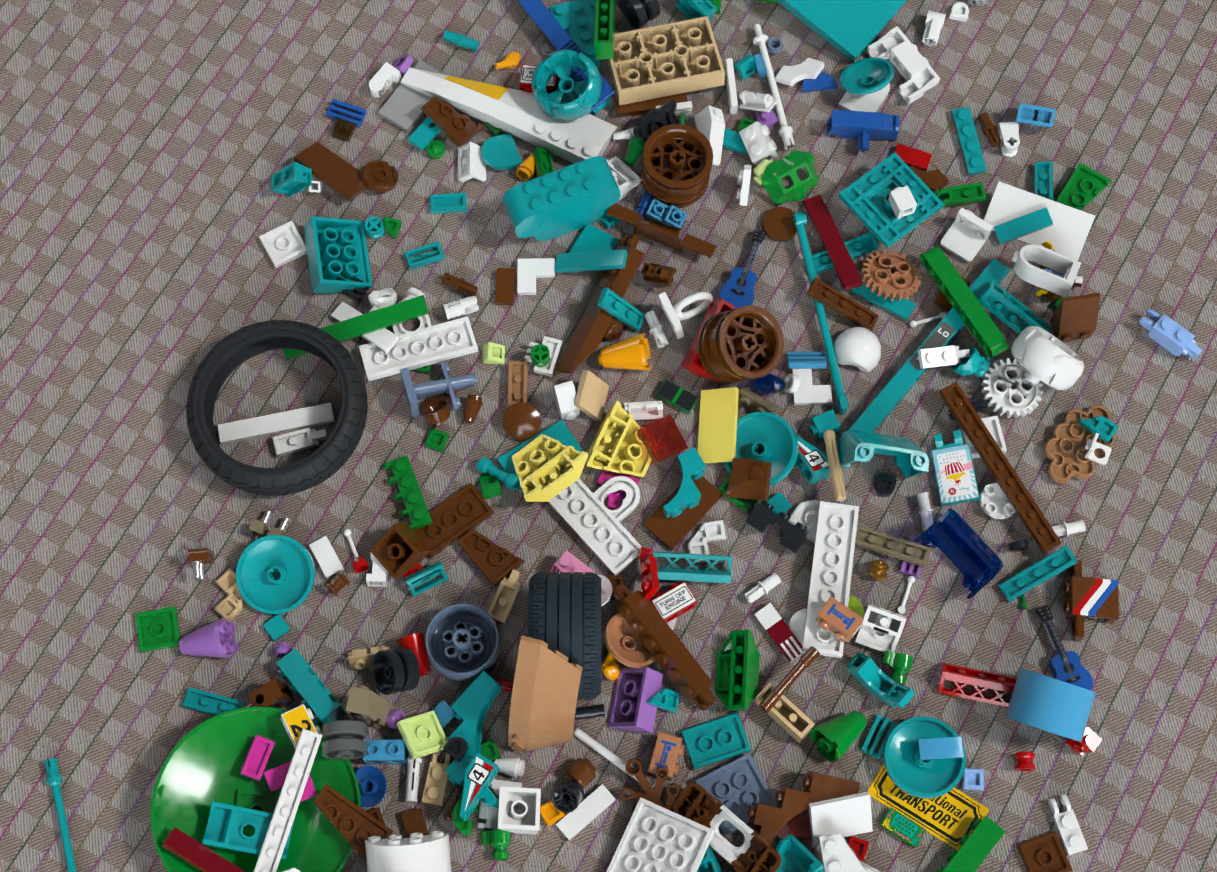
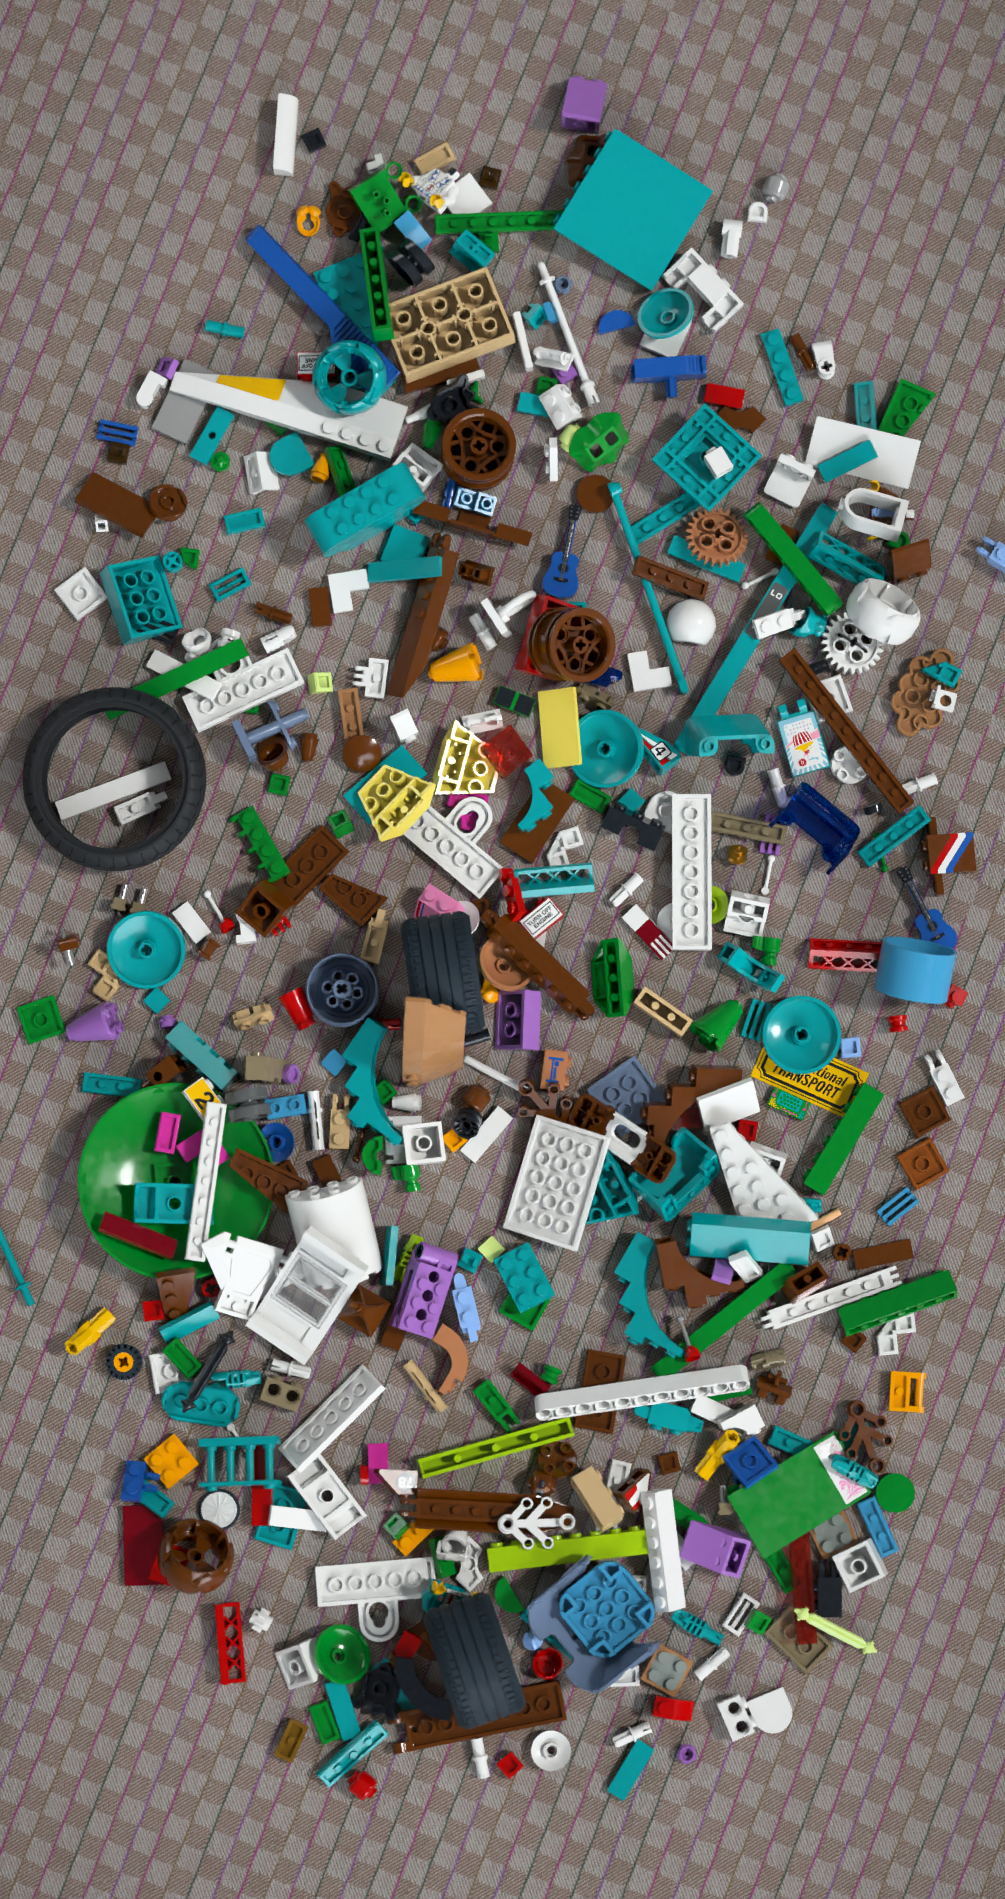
camera: 10 degrees left, 15 degrees up
teal hinge [271,162,312,198] -> none
black wheel [372,647,420,695] -> none
yellowish green tile [397,710,448,760] -> none
teal tile [405,561,449,597] -> none
reddish brown wing [421,97,484,148] -> none
black tile [443,737,469,762] -> none
teal slope [460,752,500,822] -> none
teal piece [476,457,520,490] -> none
light orange animal [494,52,521,70] -> none
green wheel [531,344,550,367] -> none
tan tile [574,370,609,421] -> none
teal tile [597,288,645,331] -> none
teal tile [646,688,680,713] -> none
teal tile [680,712,751,770] -> none
white slope [694,105,725,166] -> none
reddish brown plate [726,458,772,501] -> none
reddish brown piece [759,646,820,713] -> none
white tile [775,58,824,86] -> none
white tile [782,374,800,394] -> none
dark azure tile [787,352,827,369] -> none
dark red tile [803,195,863,291] -> none
teal brick [809,409,841,441] -> none
nougat brick [815,596,864,643] -> none
tan axle [823,430,847,501] -> none
dark azure slope [918,736,964,760] -> none
green hinge [933,182,987,208] -> none
dark azure brick [1015,103,1056,128] -> none

